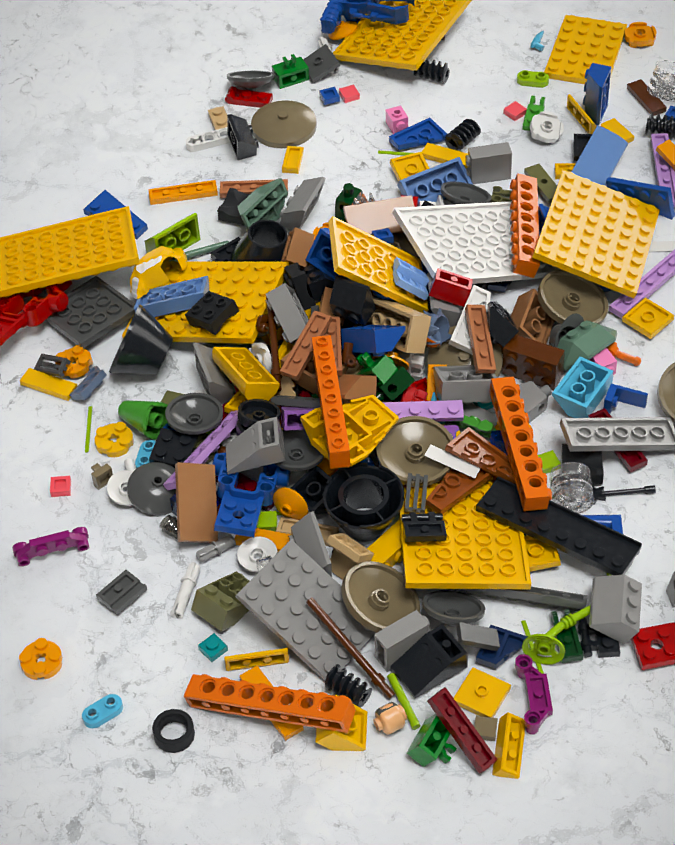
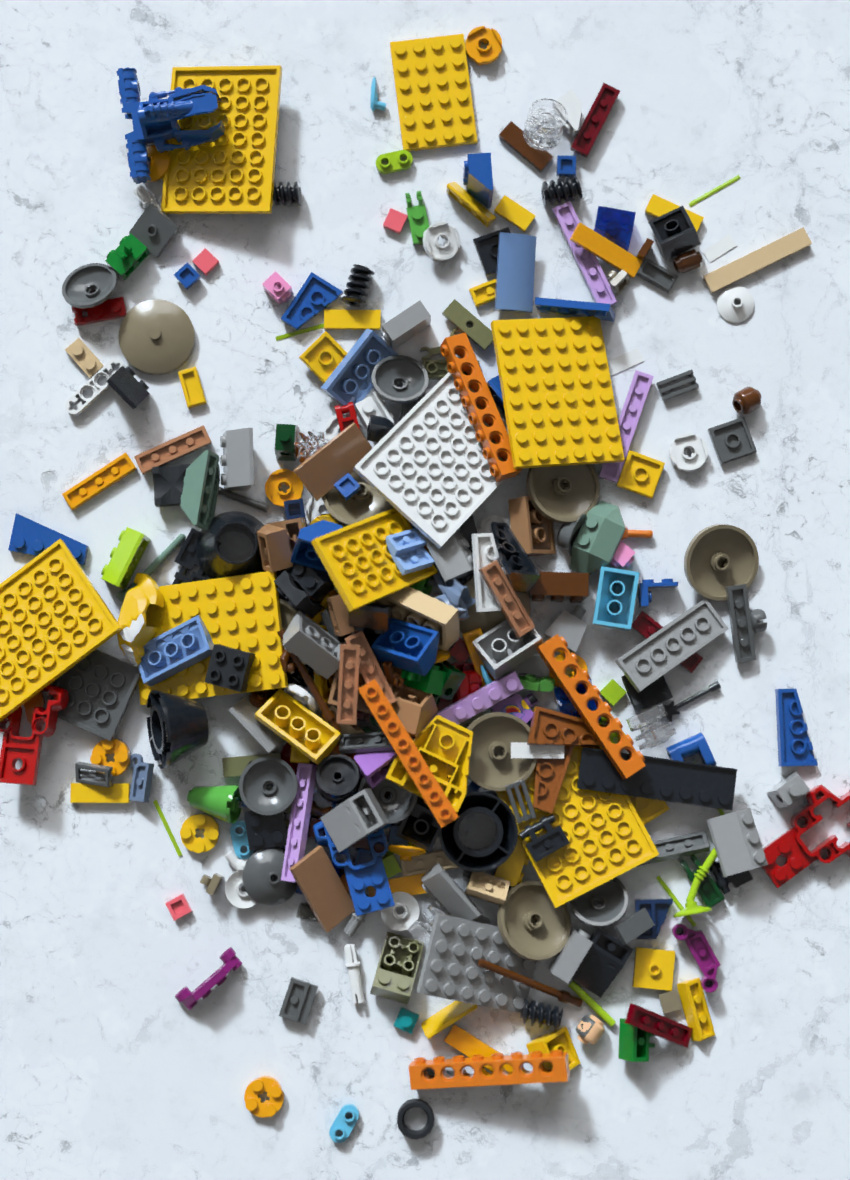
camera: 30 degrees left, 35 degrees up
red brick [429,268,473,307] -> none

